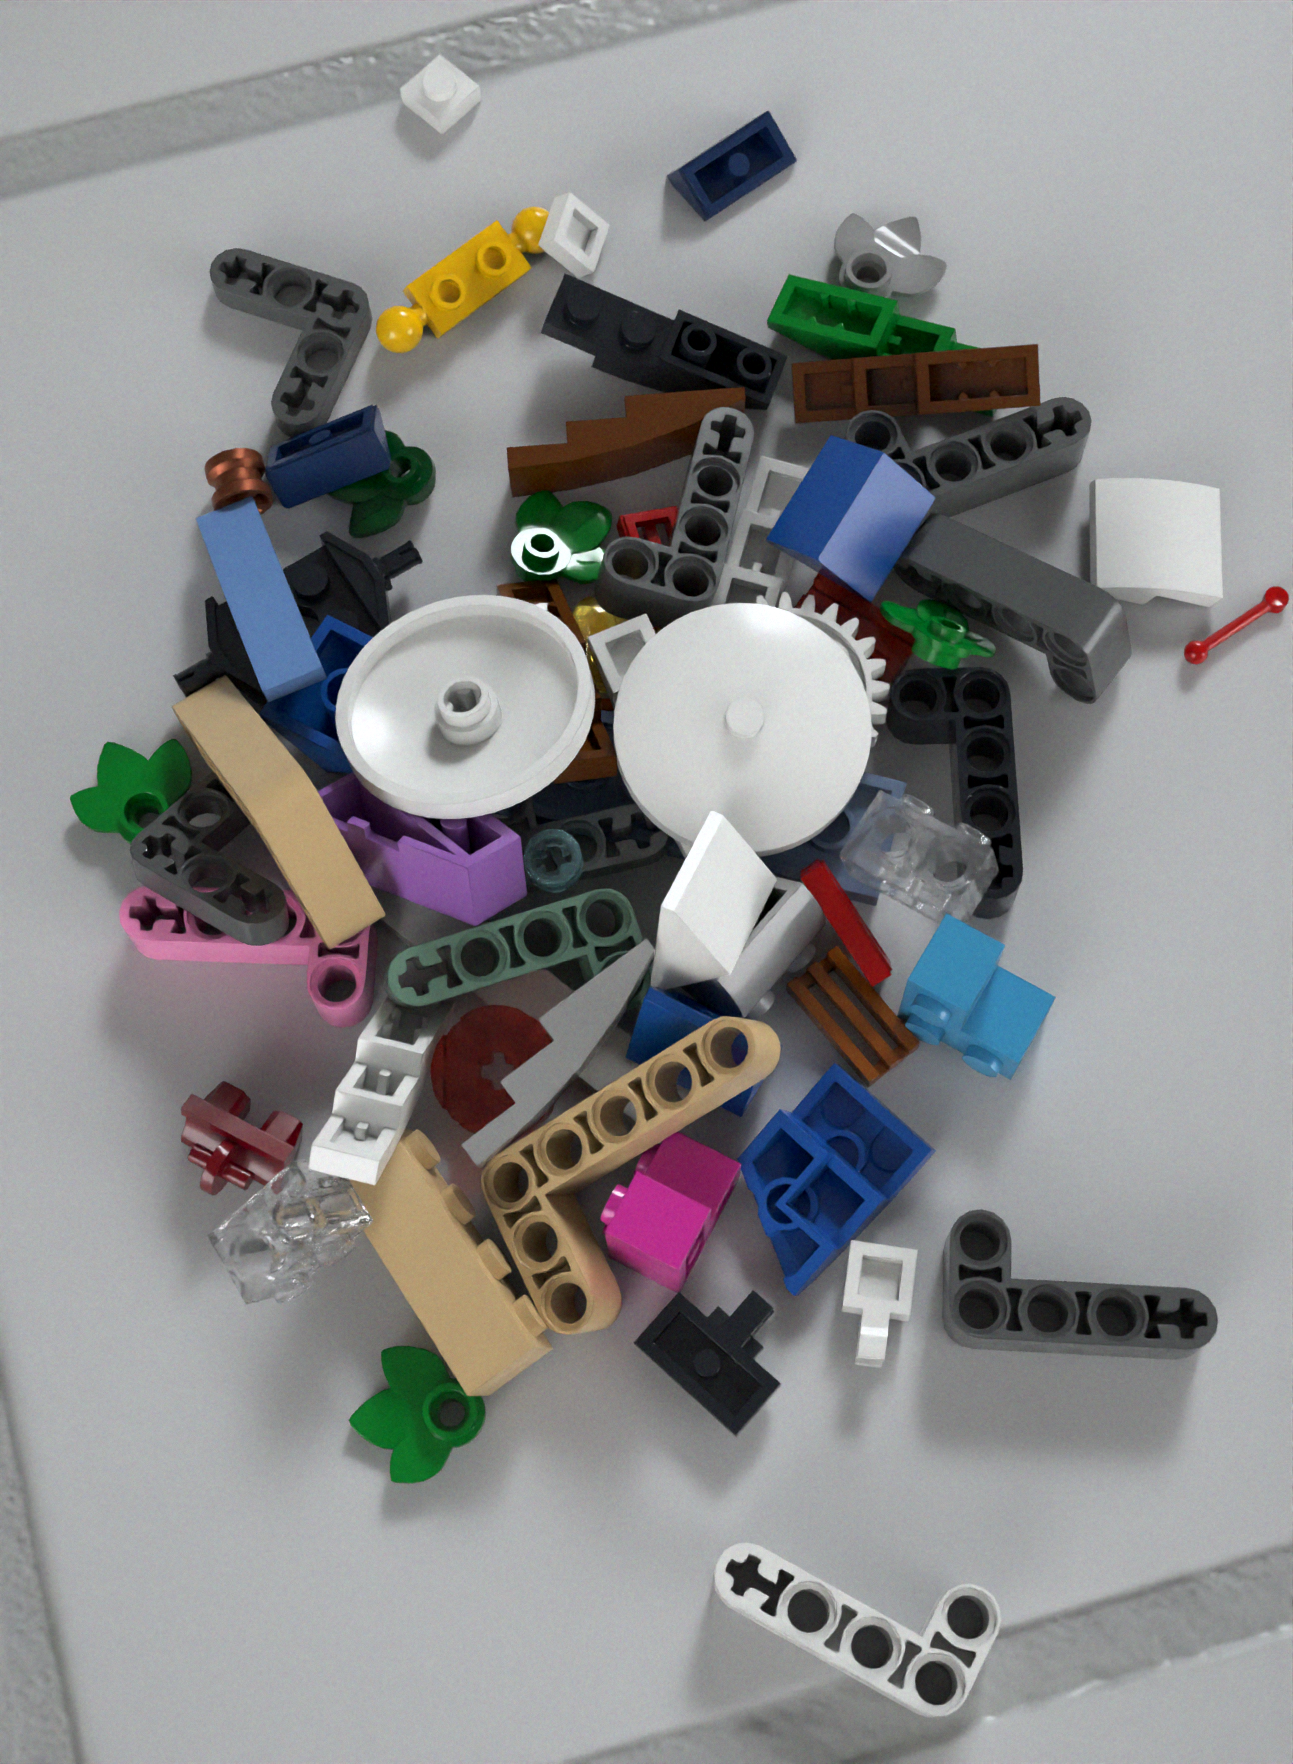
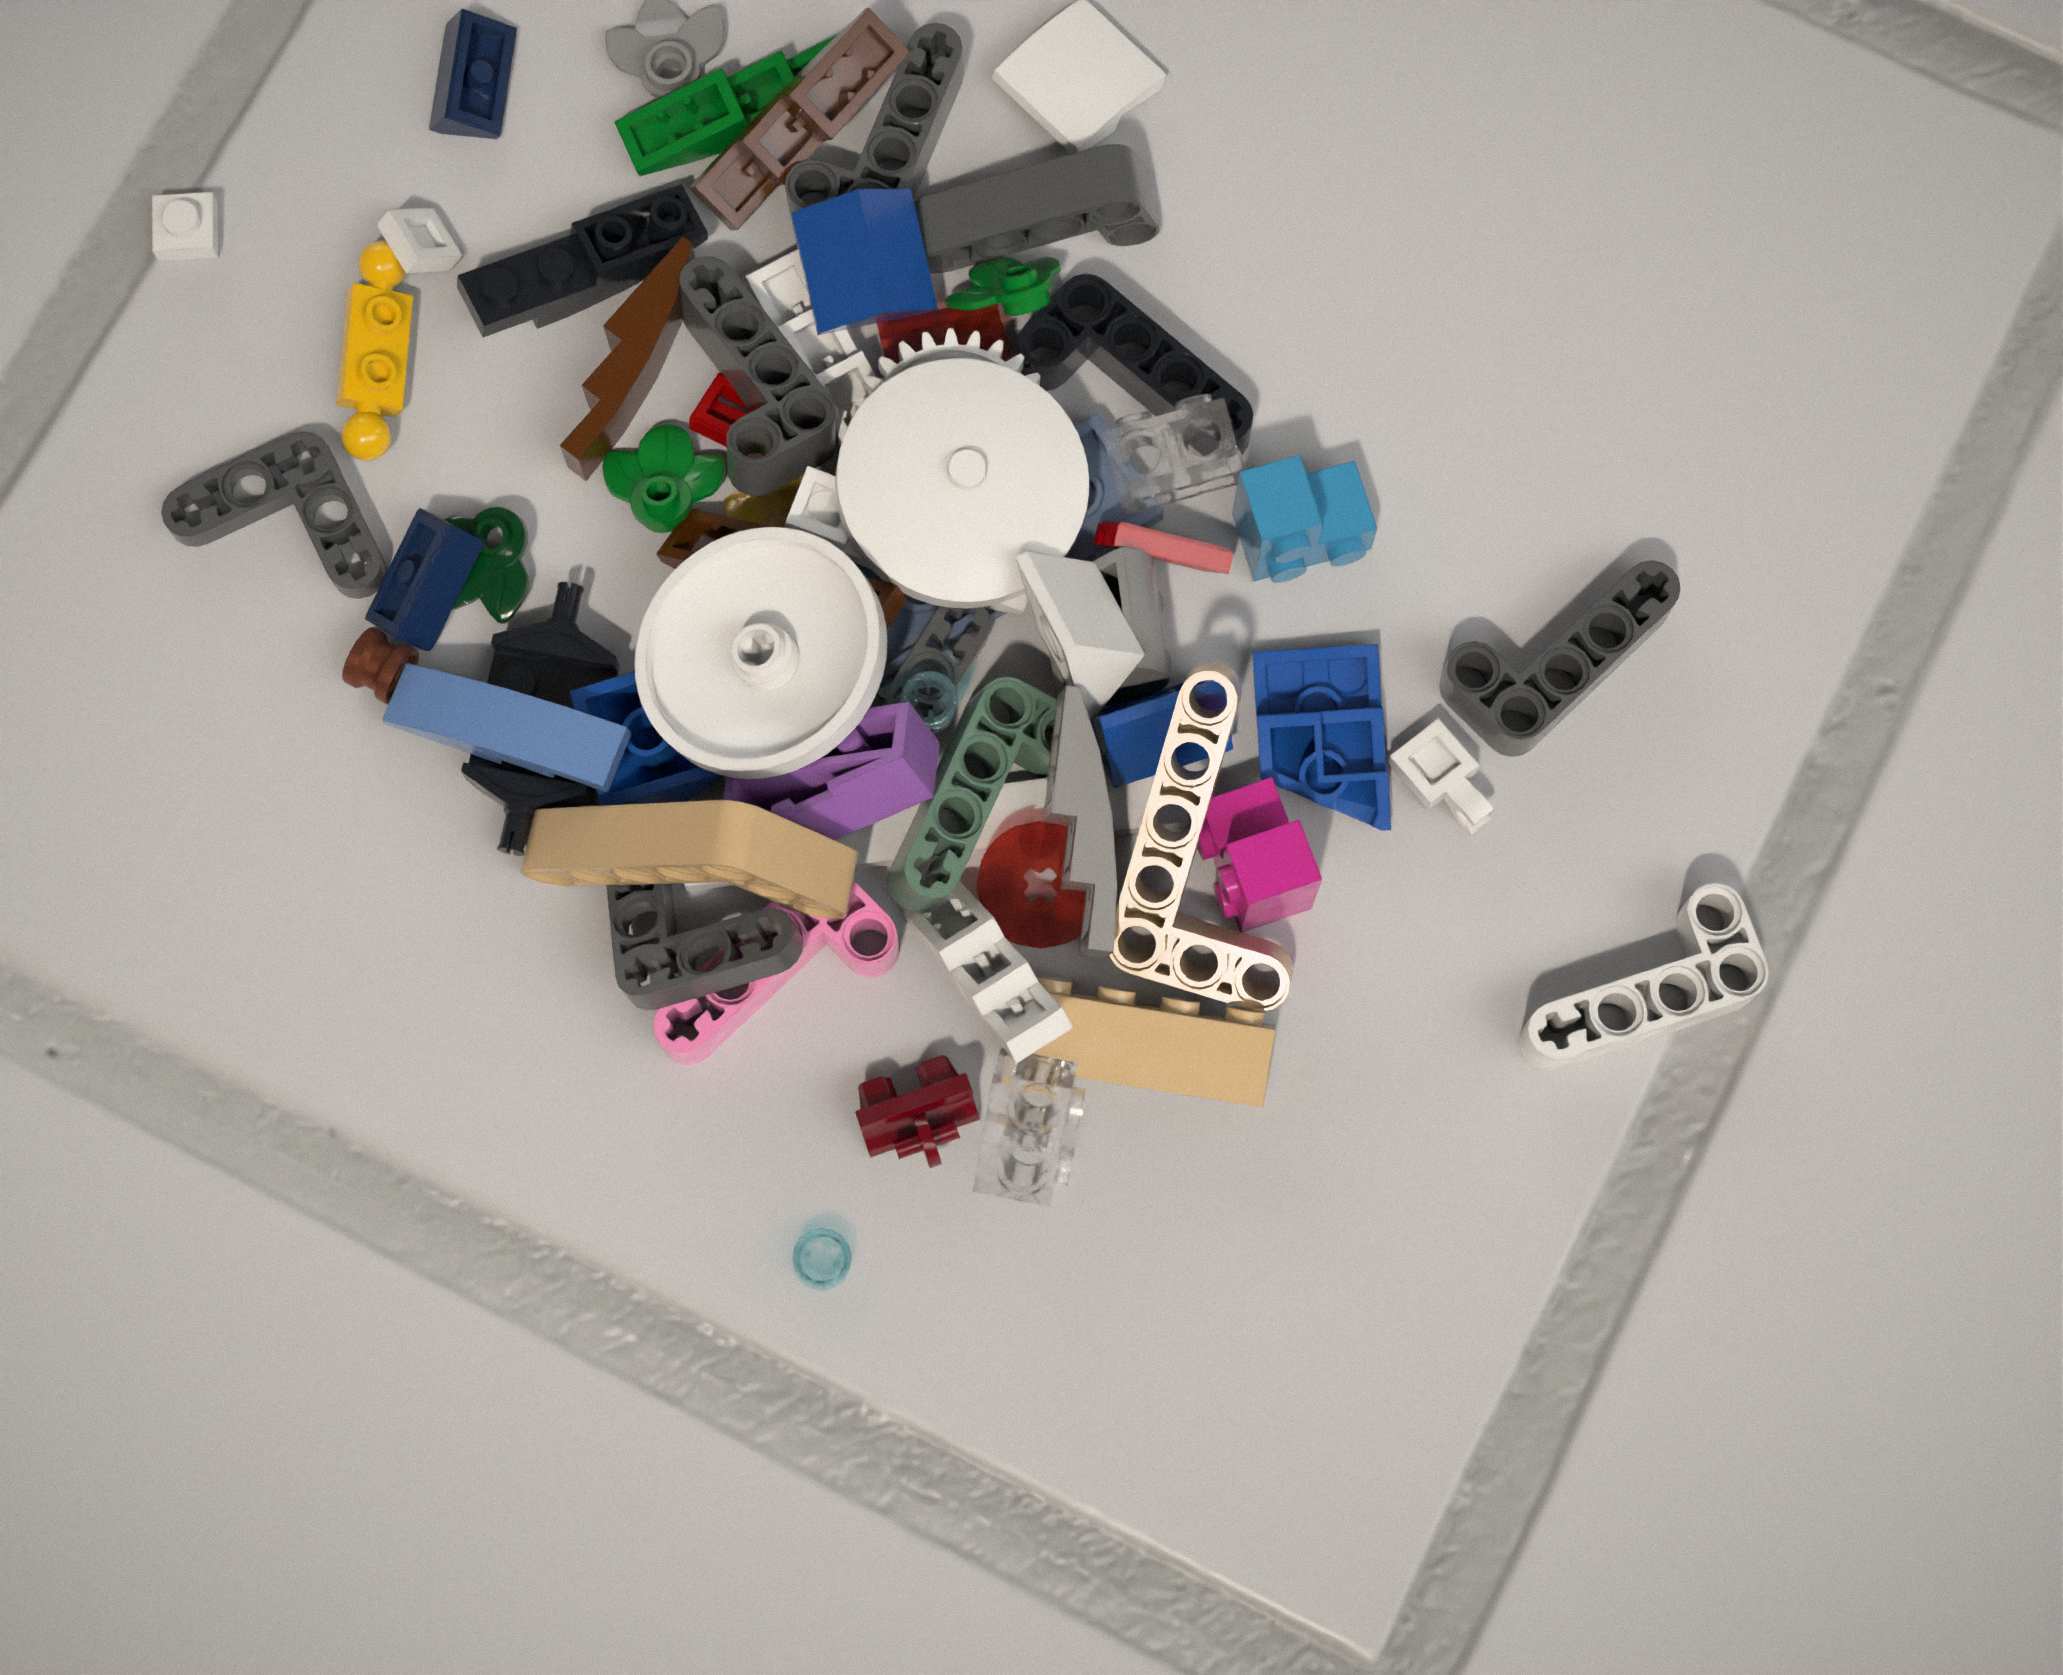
camera: 50 degrees left, 5 degrees up
green plate [70,739,192,845] -> none
green plate [349,1346,486,1484] -> none
black hinge [634,1290,781,1437] -> none
dark orange tile [786,946,920,1088] -> none
red hinge [1184,586,1289,665] -> none
none -> clear light blue bush [793,1228,852,1291]

